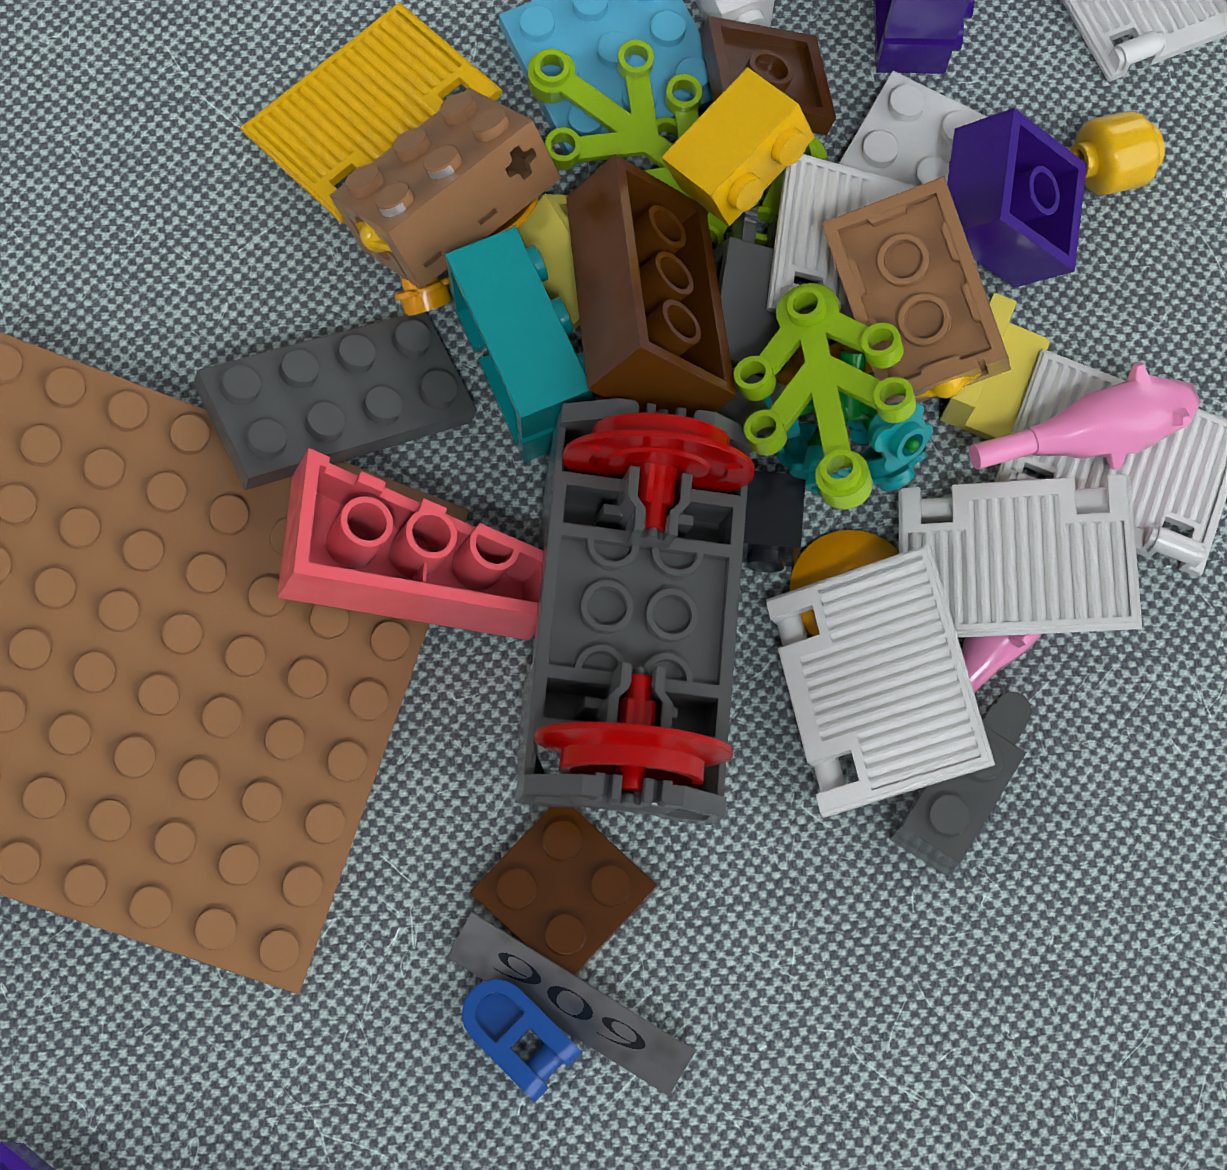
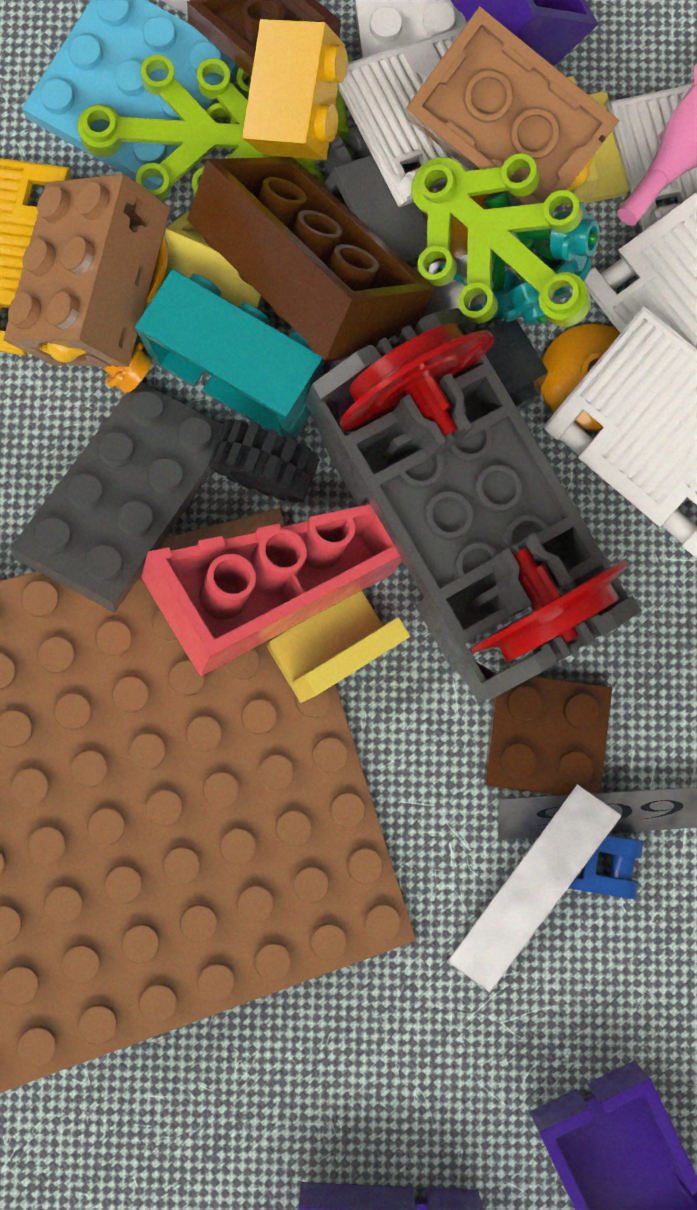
camera: 30 degrees left, 10 degrees up
none -> black tyre [208,419,320,503]
none -> light yellow panel [267,591,410,703]
none -> sticker [447,784,622,993]

